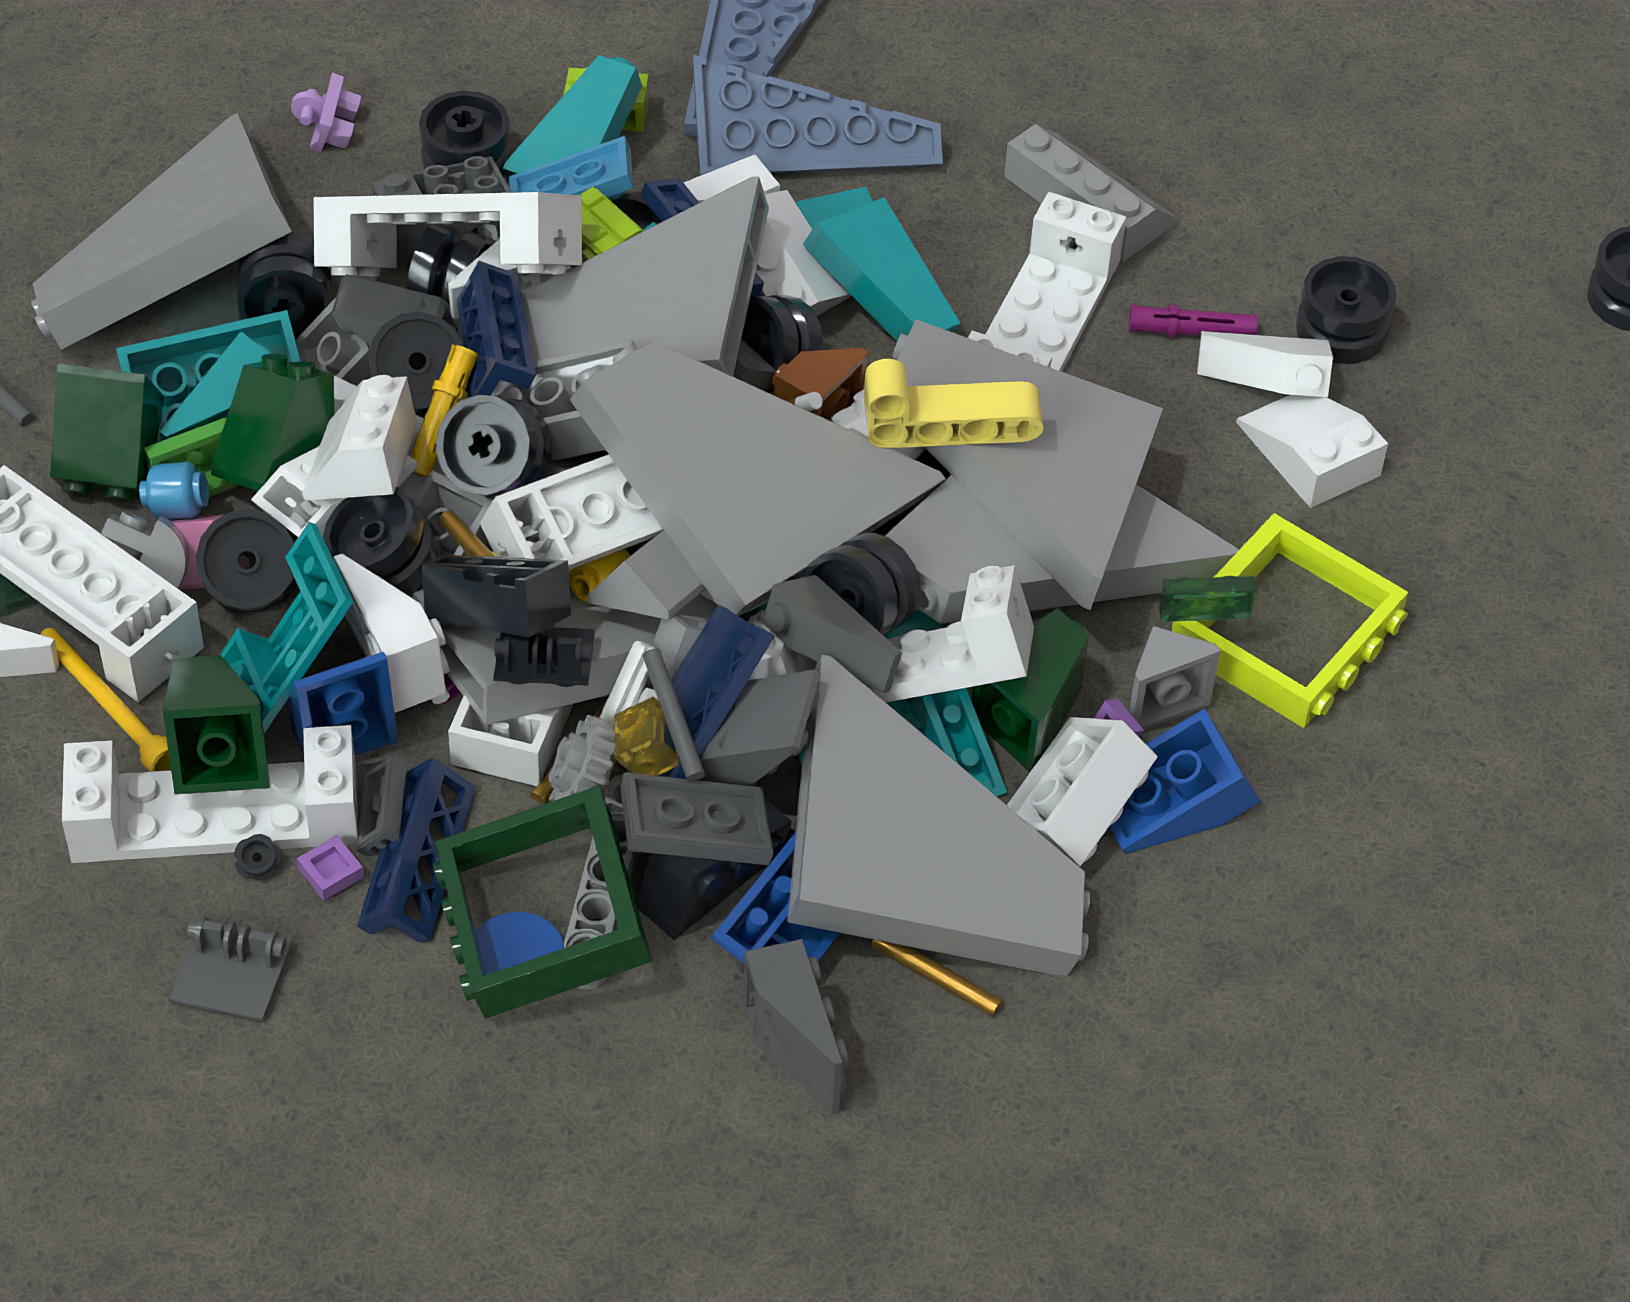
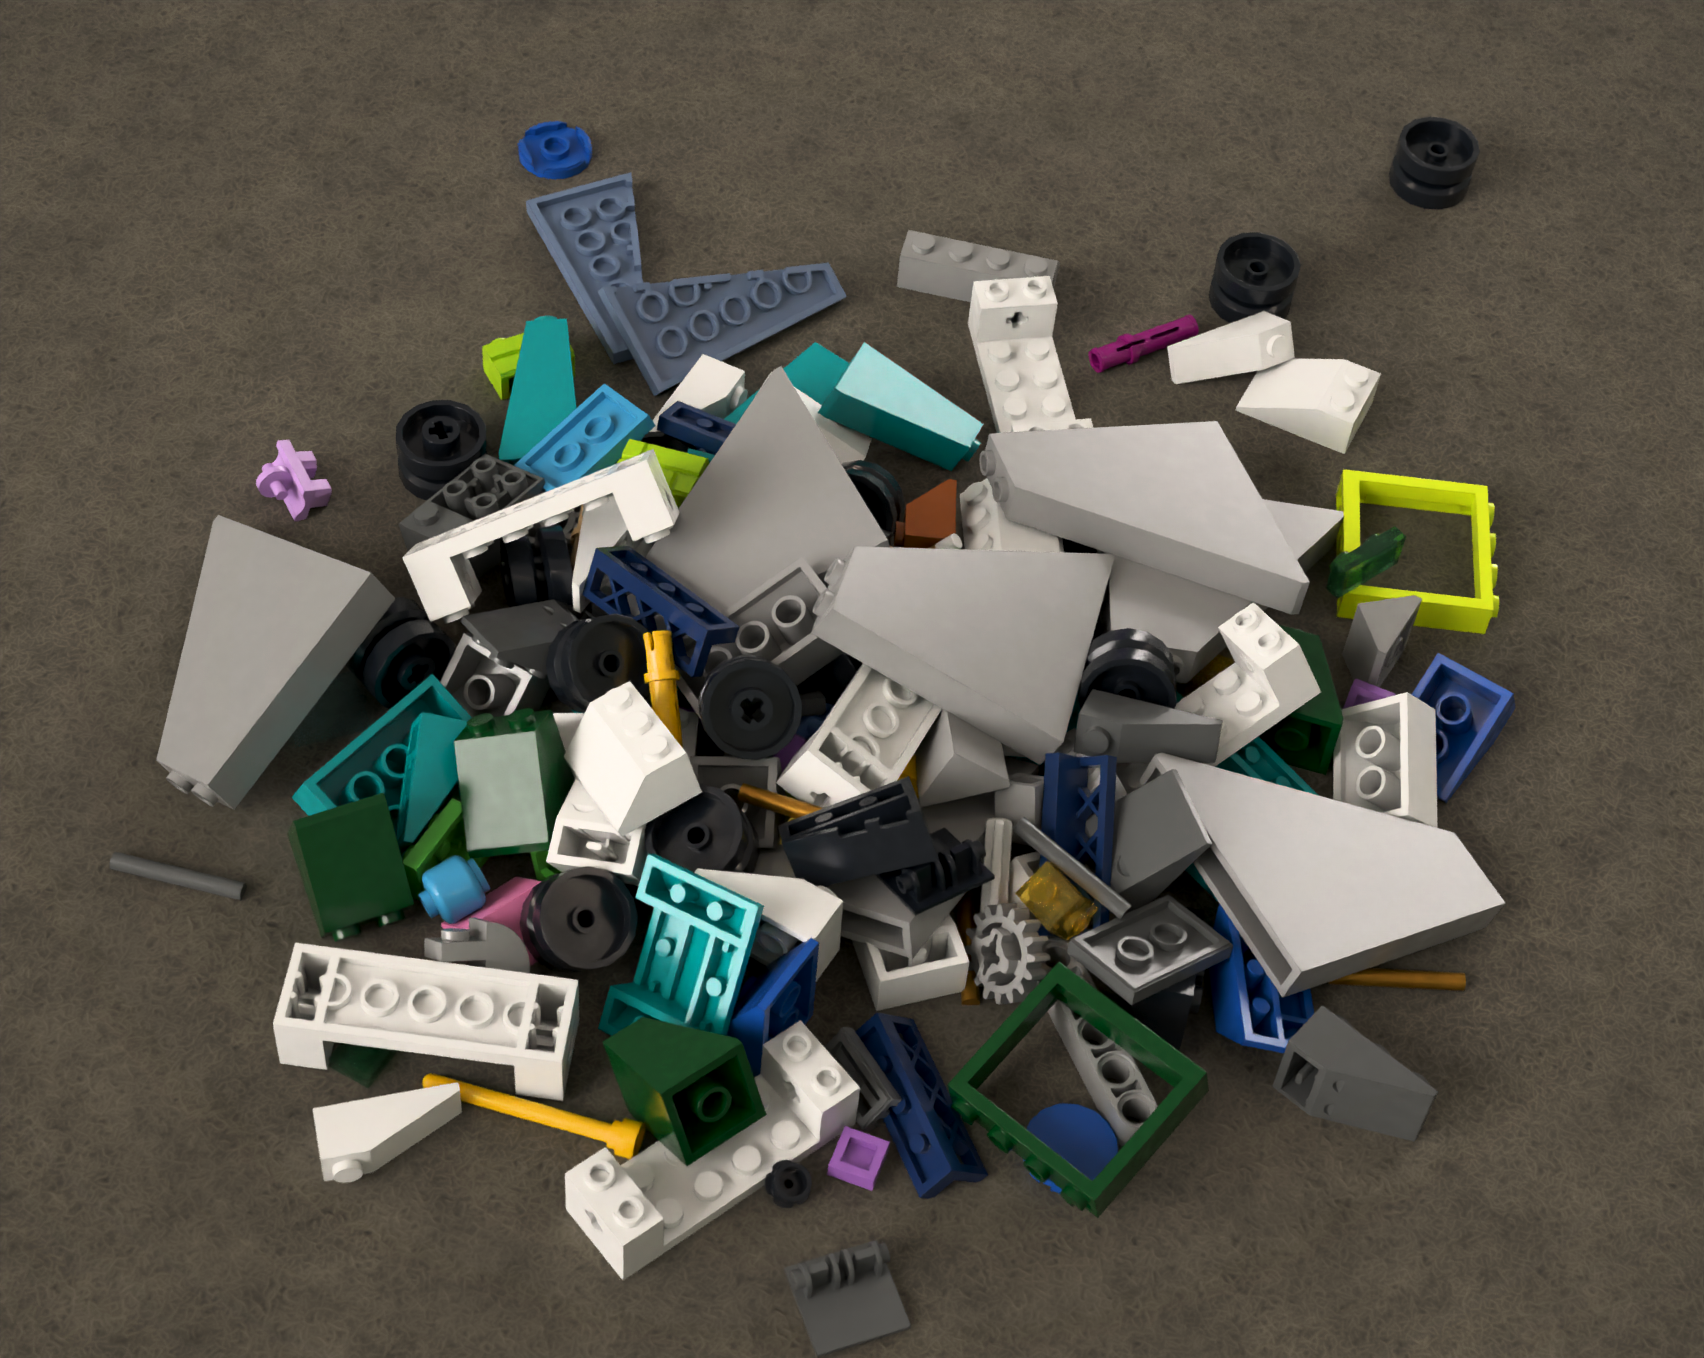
camera: 35 degrees left, 0 degrees up
light yellow beam [864,359,1044,448] -> none

